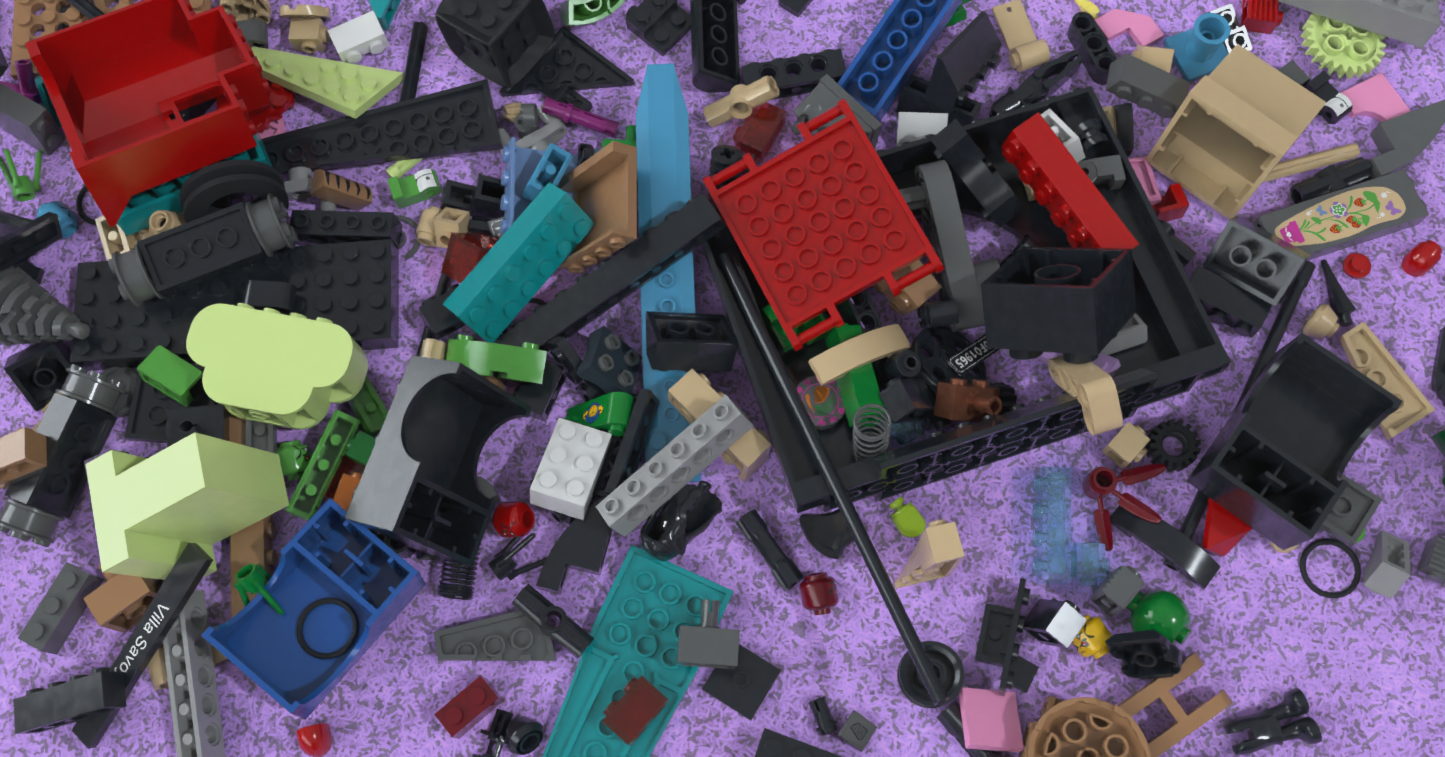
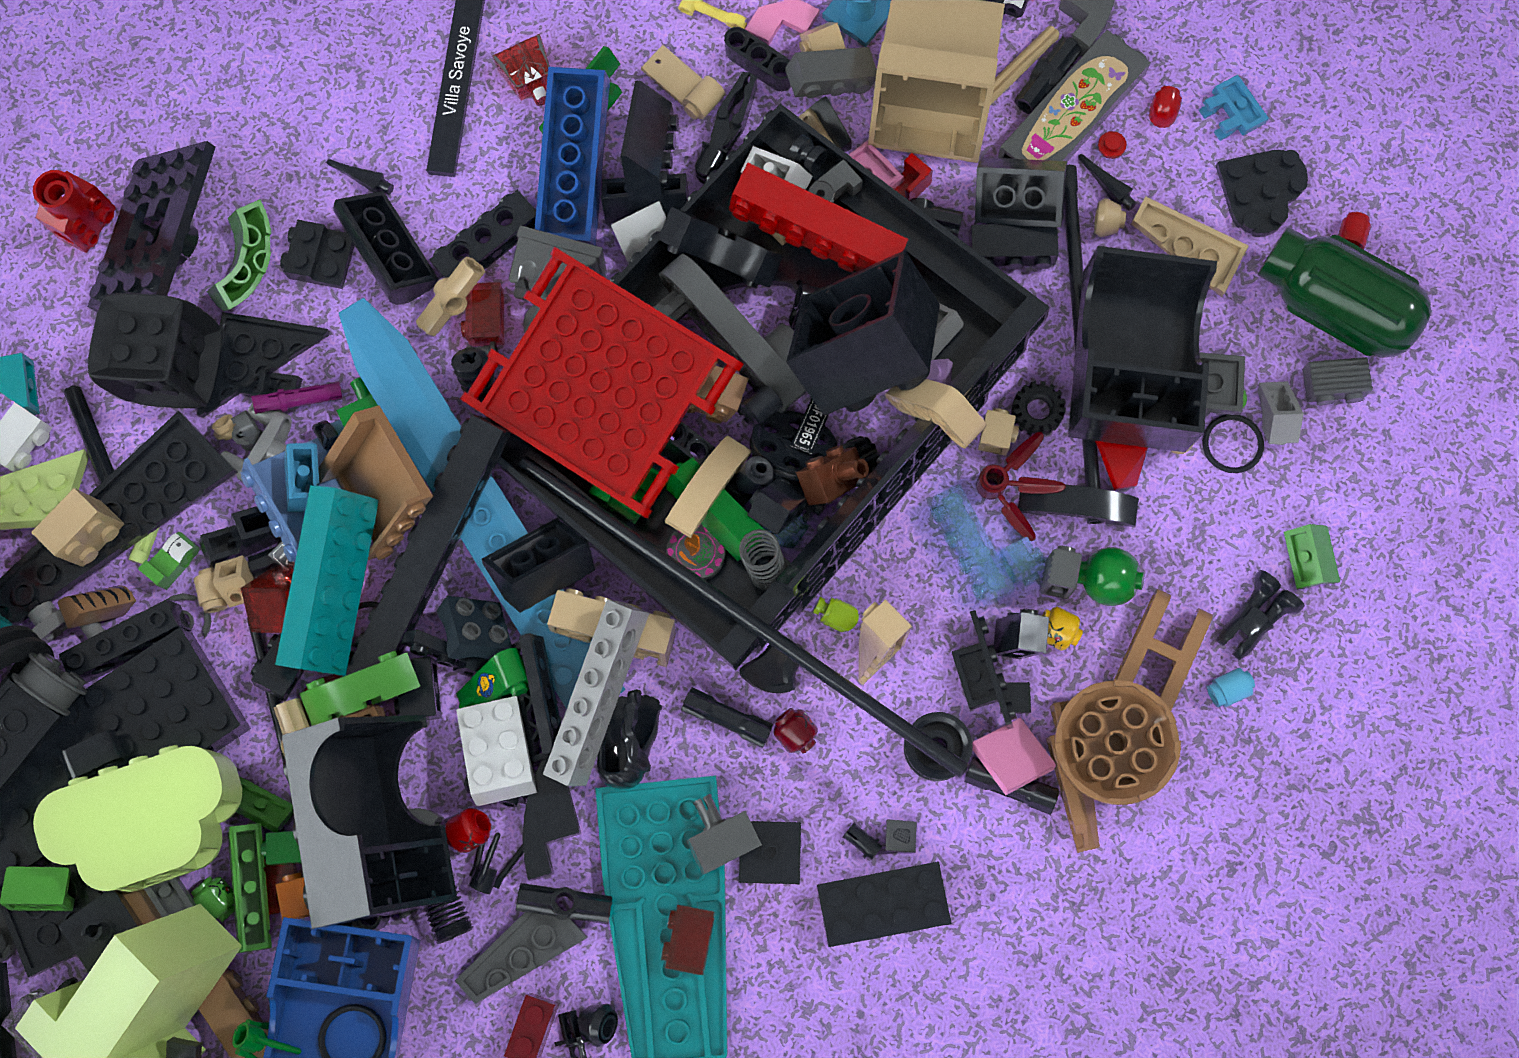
camera: 30 degrees left, 5 degrees up
black slope [1105,630,1187,680] -> none
none -> tan brick [31,488,124,567]
none -> bright green panel [1284,524,1340,589]

